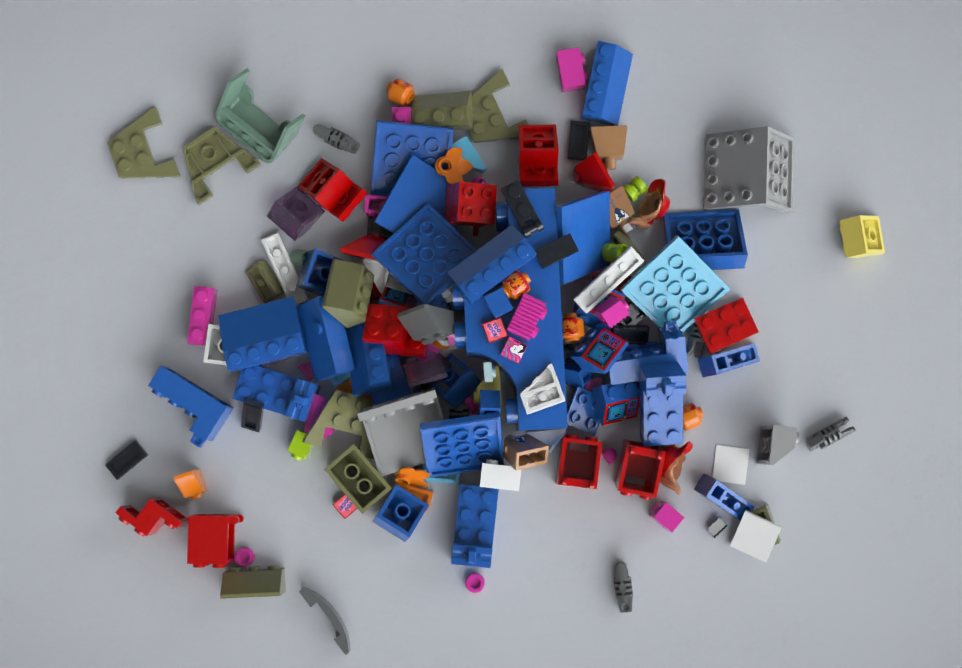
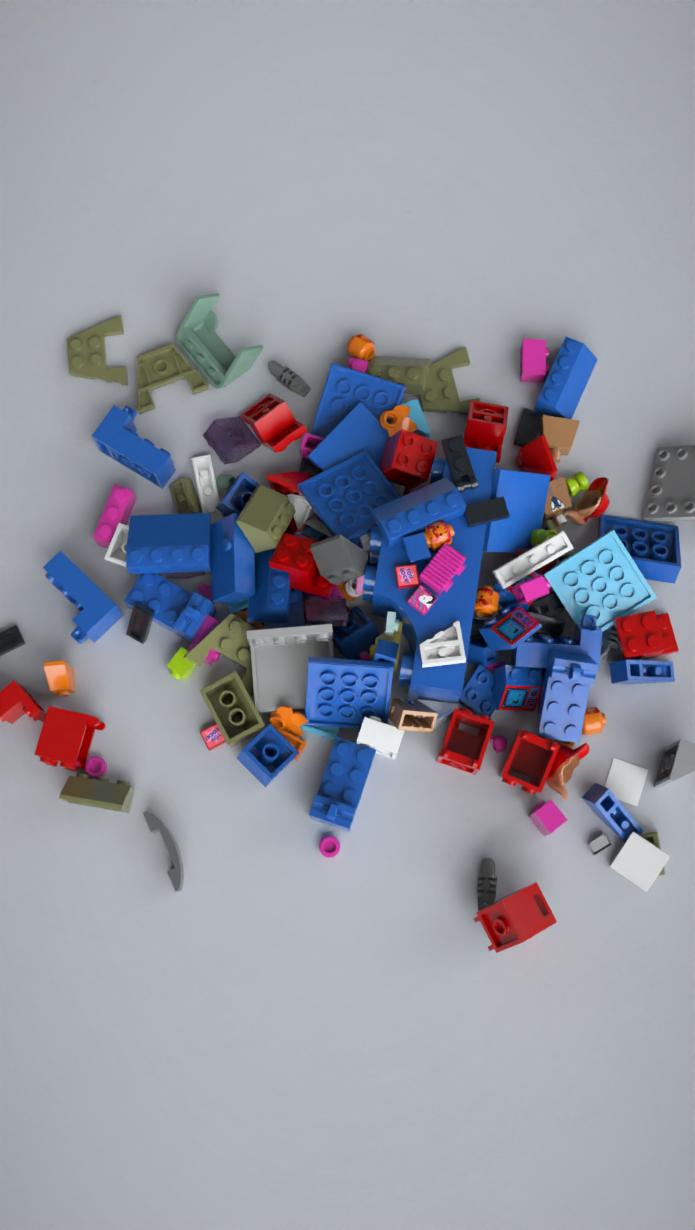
camera: 15 degrees right, 10 degrees down
none -> blue hinge [92,405,176,489]
none -> red container [473,882,557,953]

